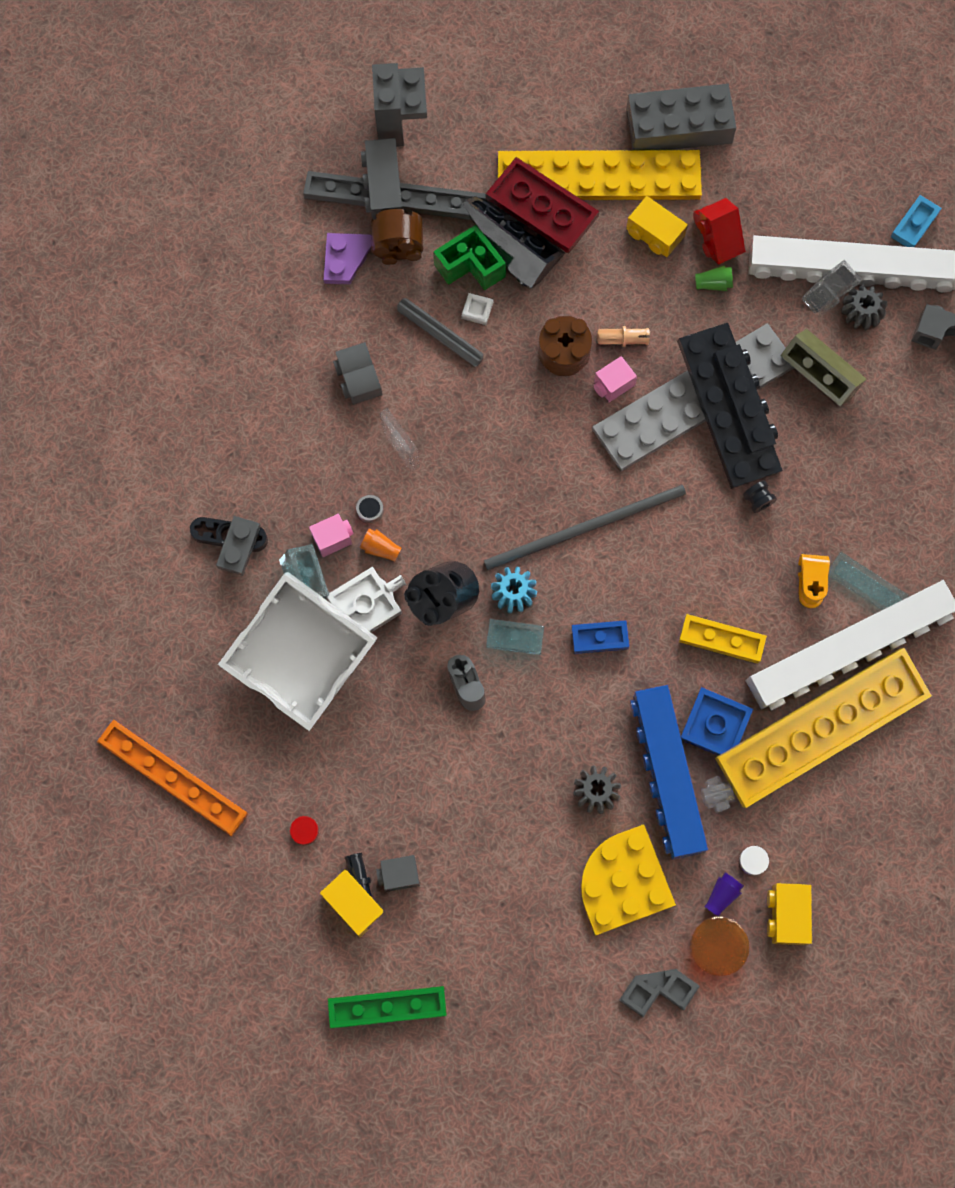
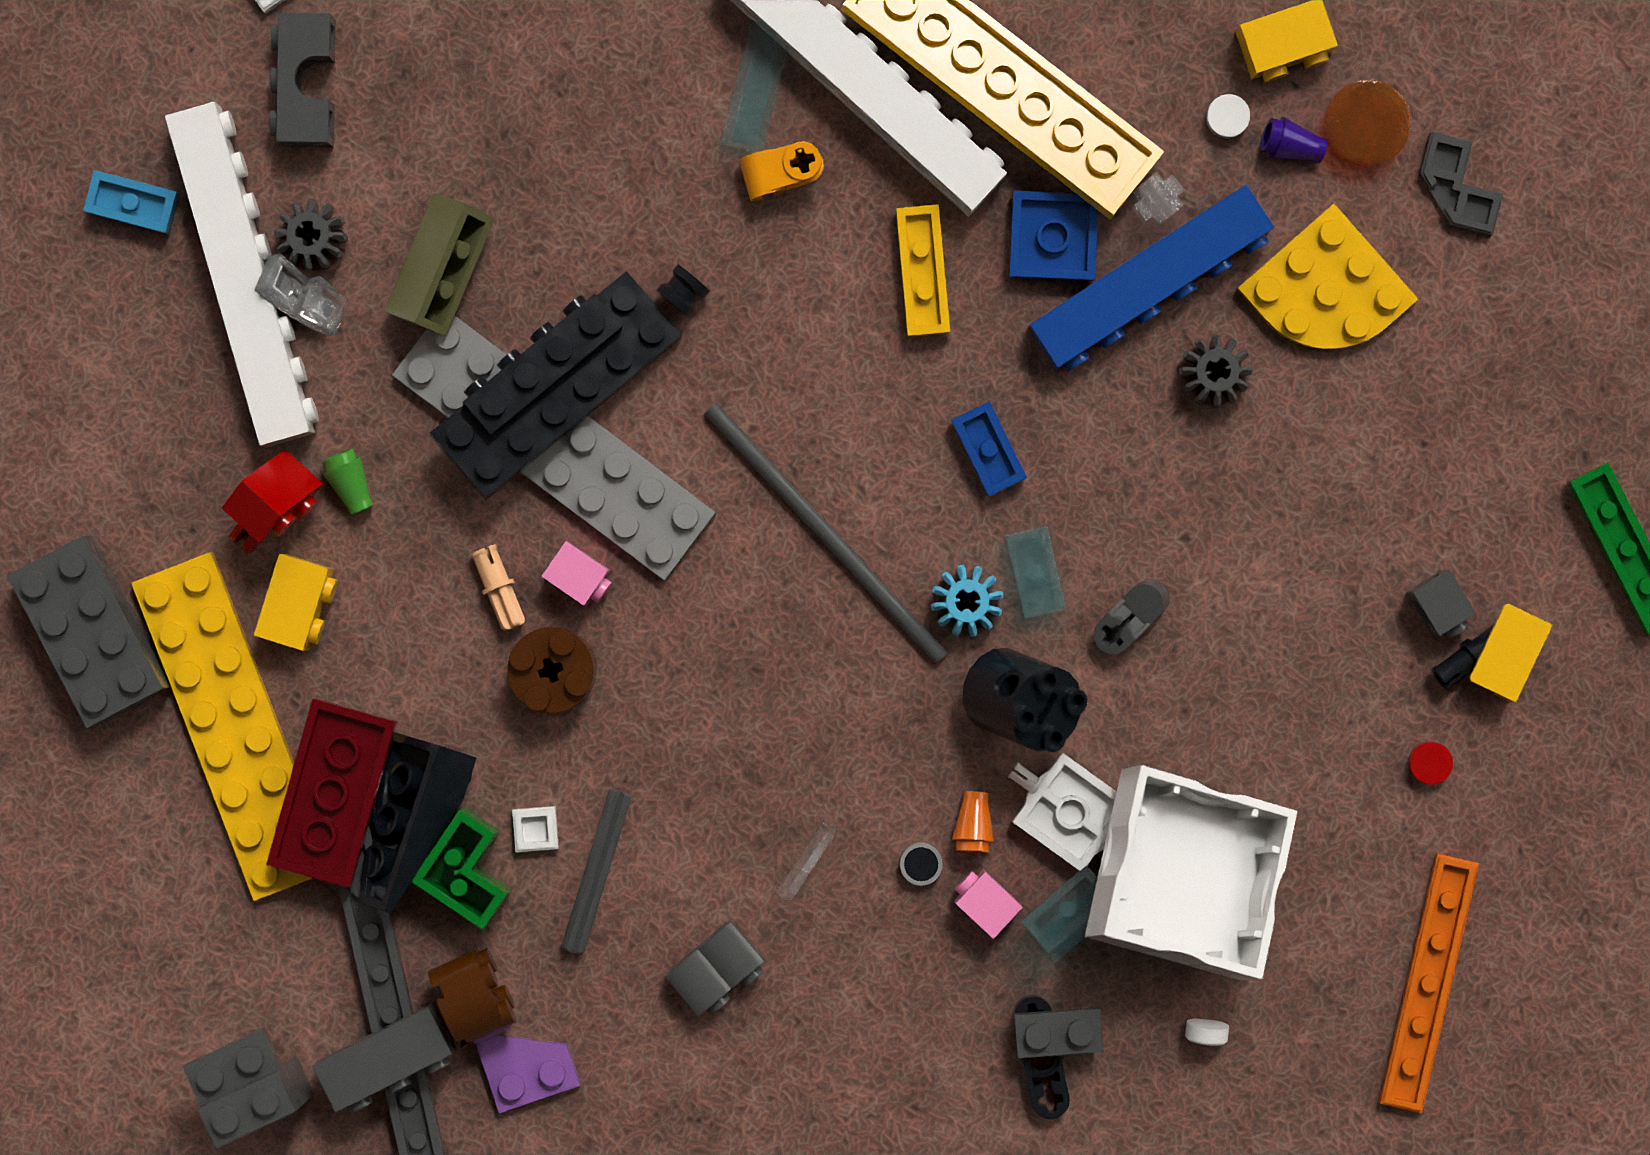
camera: 115 degrees left, 15 degrees up
none -> white tile [1185,1018,1229,1046]

